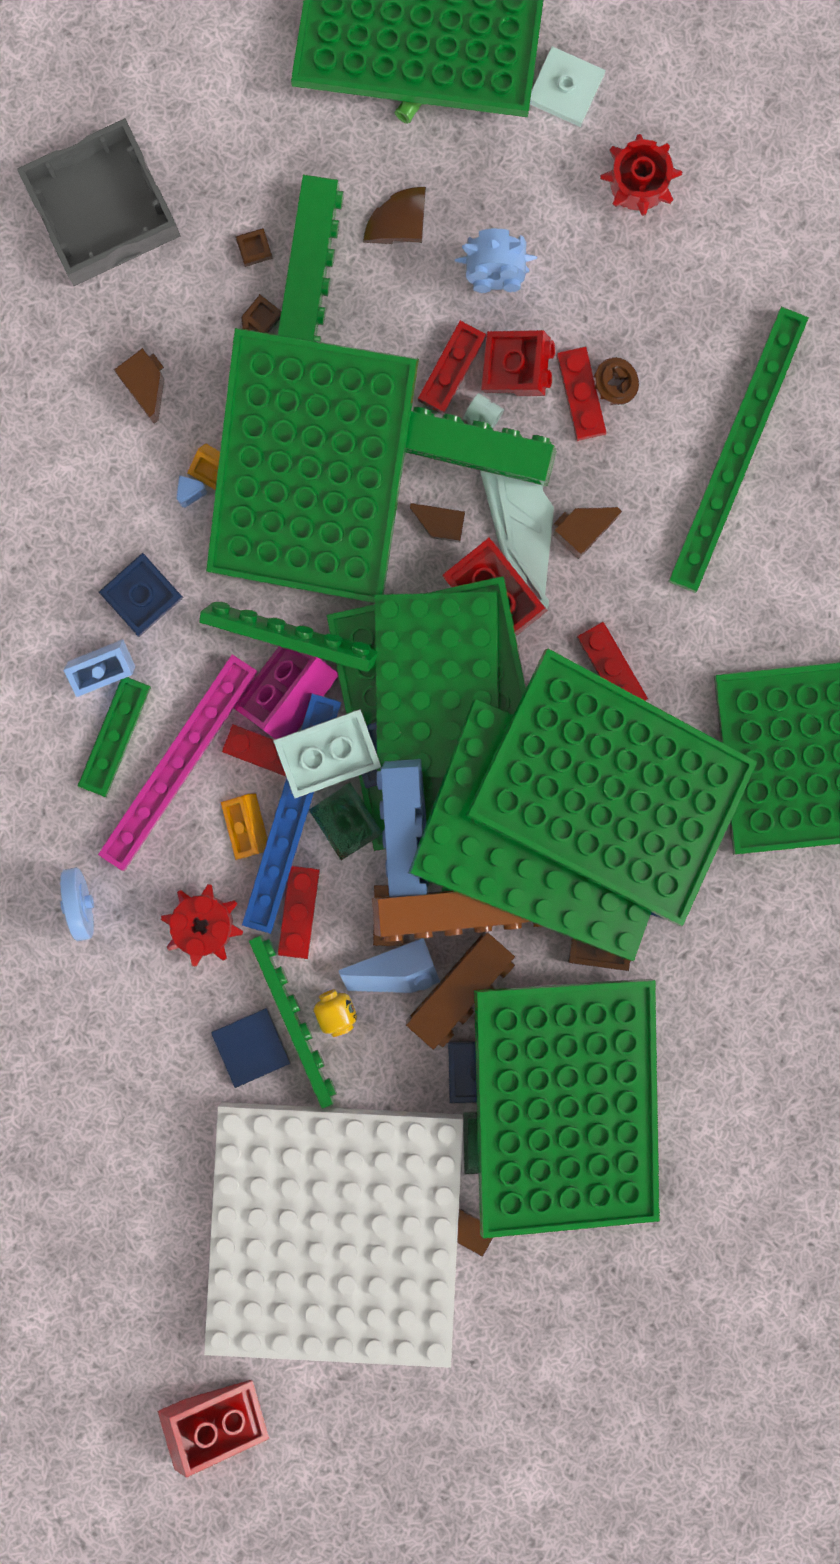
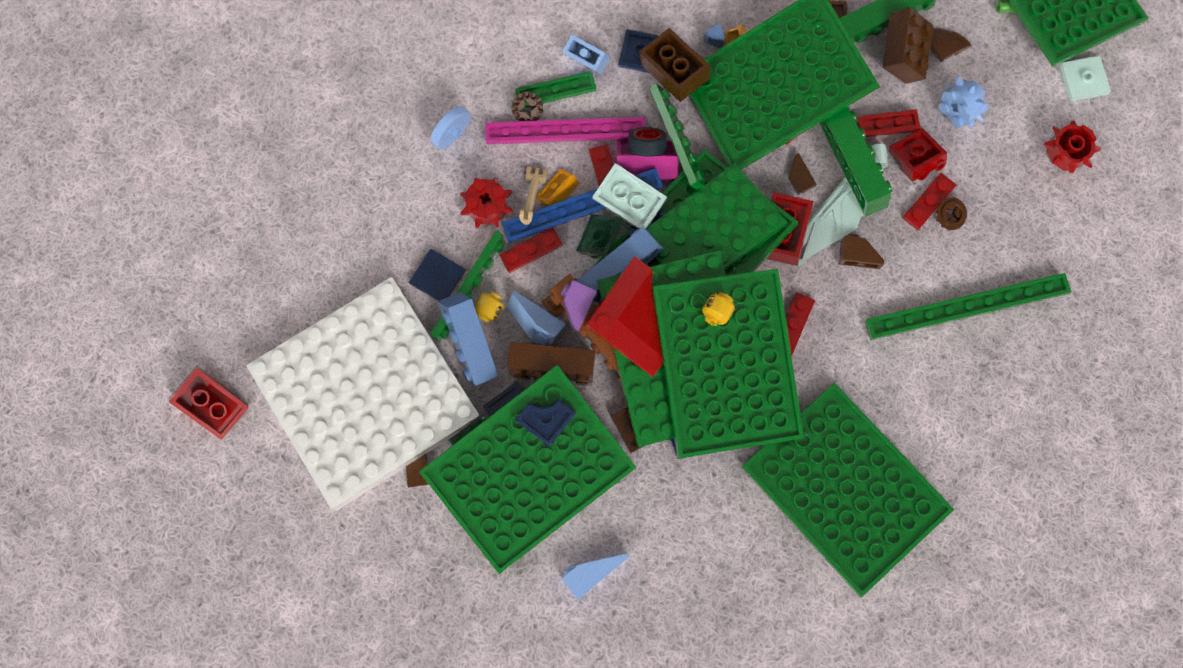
camera: 55 degrees right, 10 degrees down
none -> medium blue wedge [437,292,498,386]
none -> reddish brown gear [512,92,543,121]
none -> dark blue tile [515,399,576,447]
none -> tan hinge [519,166,548,225]
none -> medium lavender slope [561,280,596,331]
none -> light blue slope [562,554,629,599]
none -> red slope [583,256,663,377]
none -> black wheel [628,127,667,157]
none -> reddish brown brick [639,28,710,102]
none -> yellow head [702,292,735,326]
none -> reddish brown brick [882,7,933,84]

